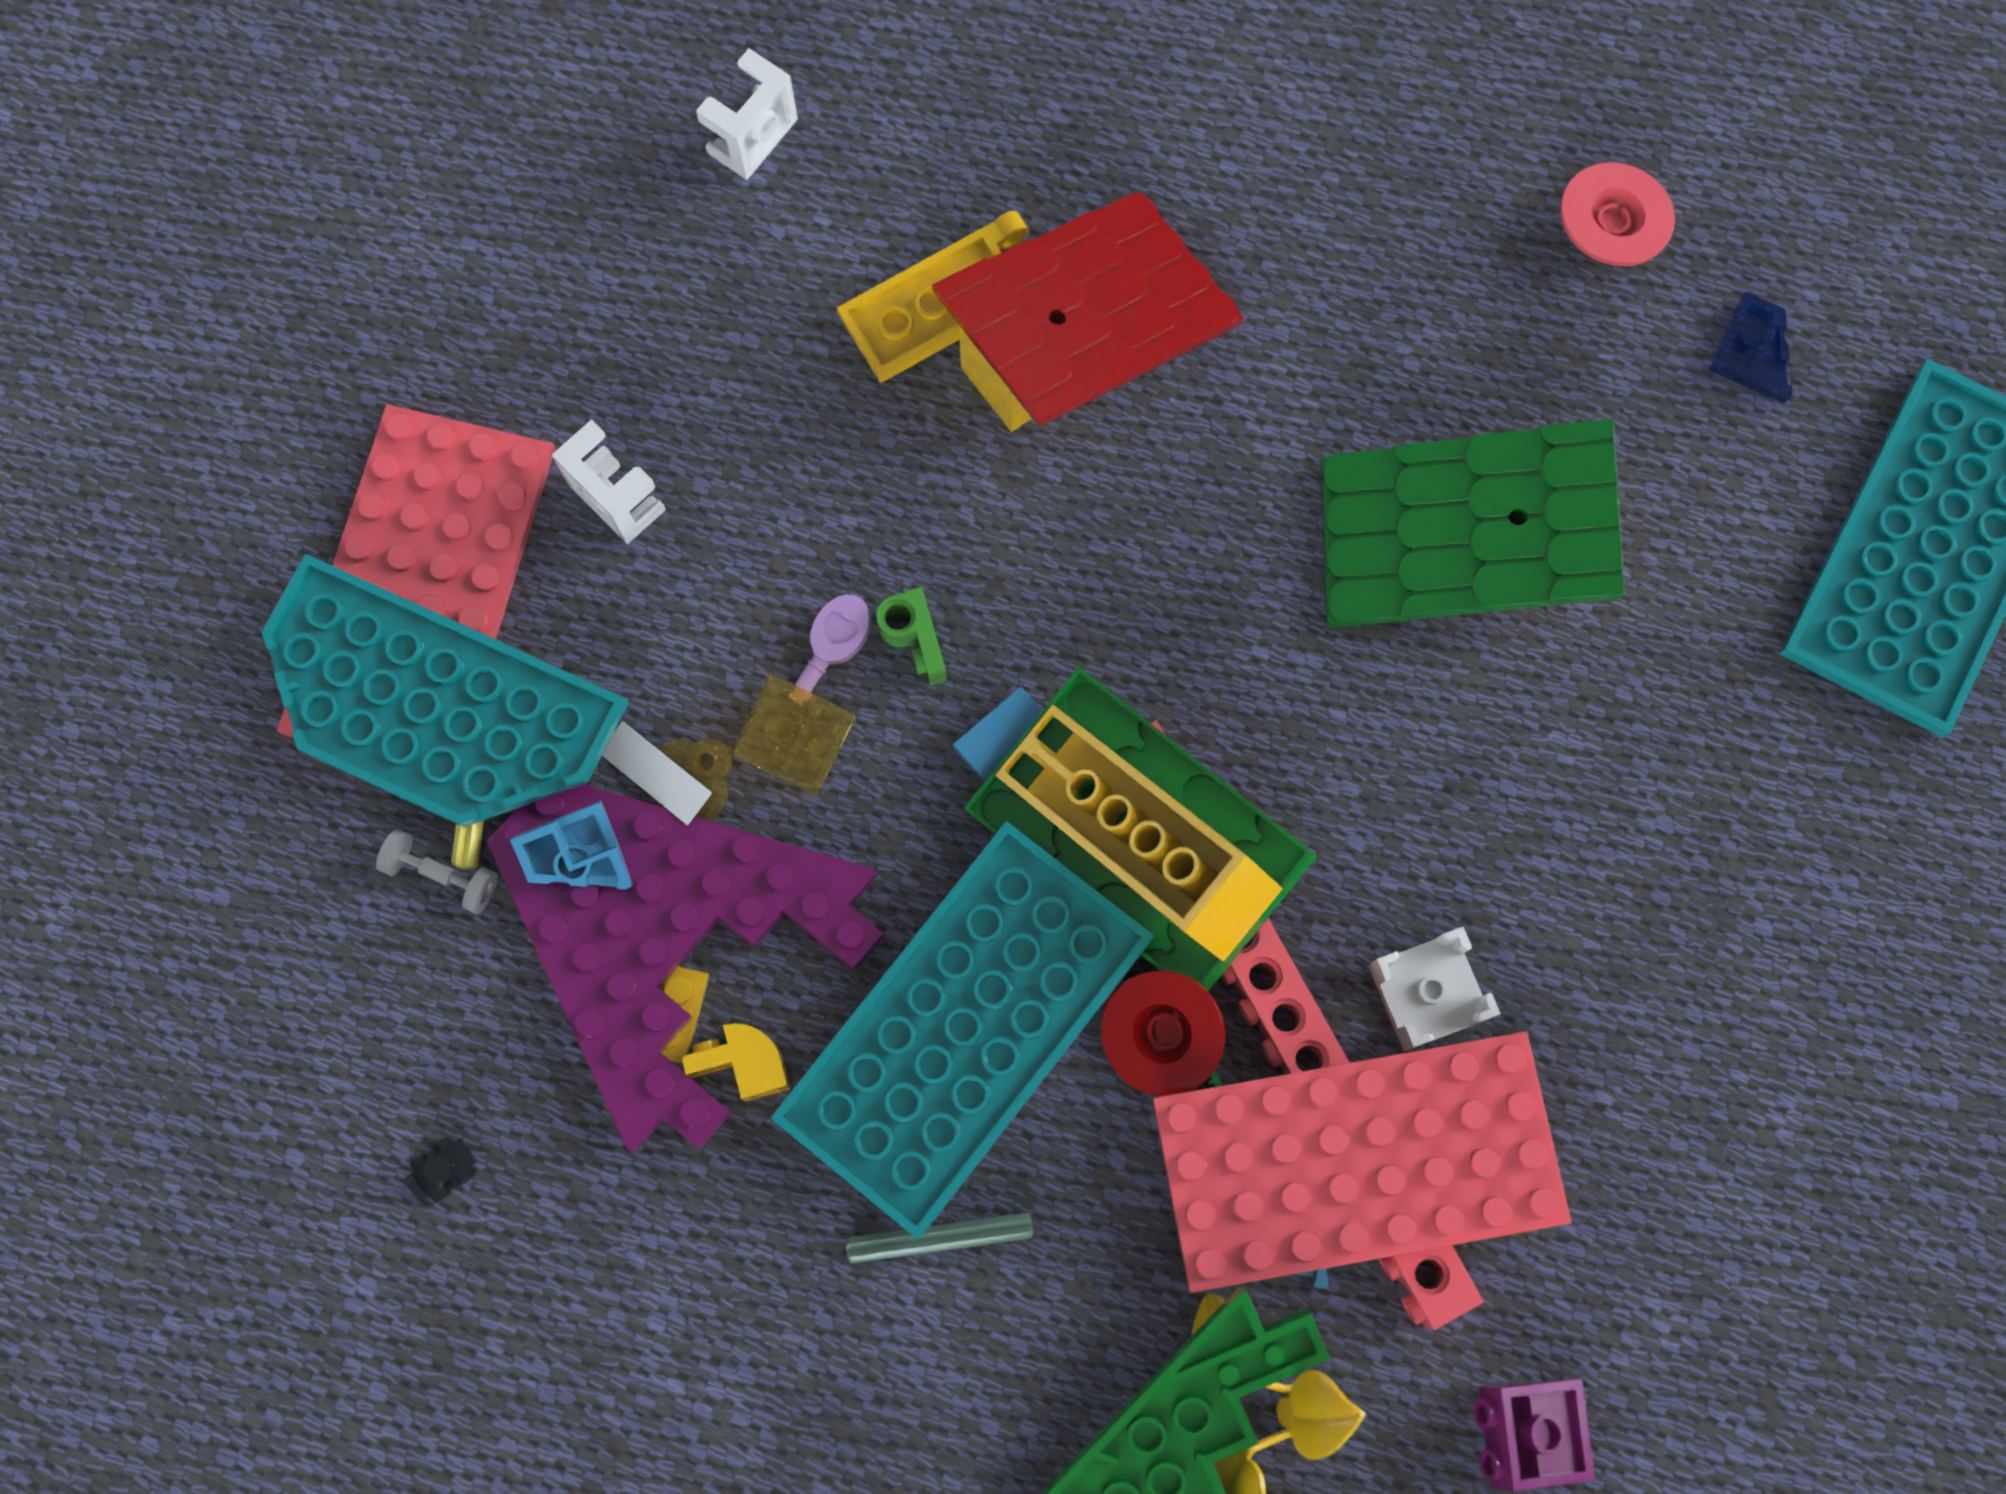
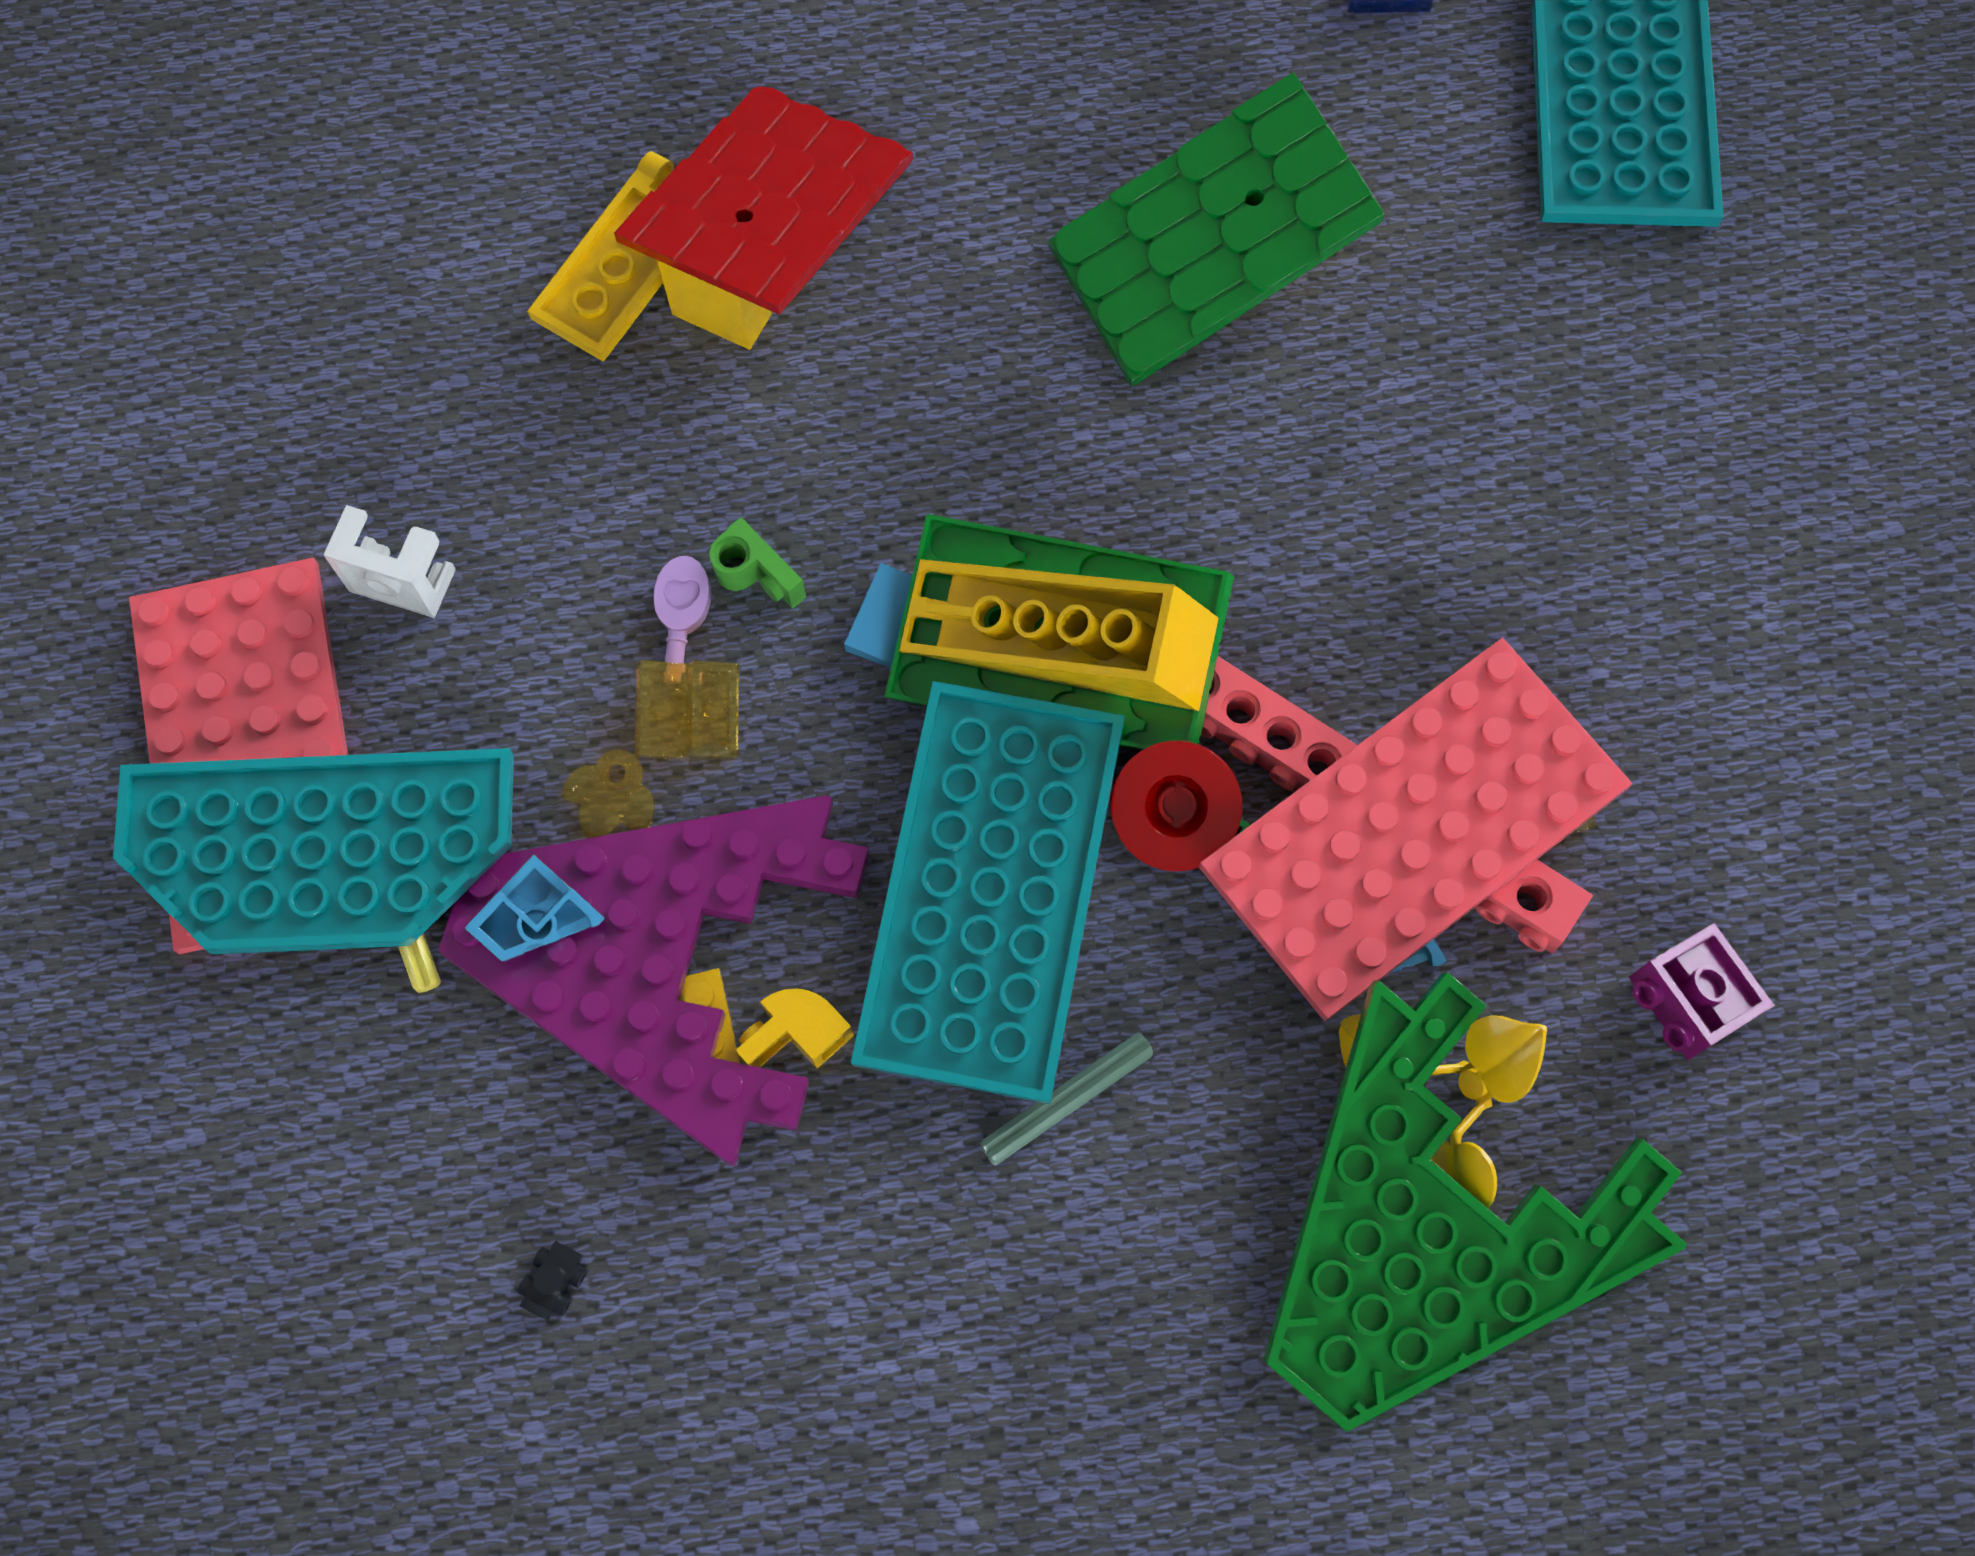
camera: 25 degrees left, 5 degrees down
light grey wheel [376,829,498,914] -> none
white sticker [602,721,712,826] -> none
white panel [696,48,798,180] -> none
white panel [1368,927,1501,1052] -> none

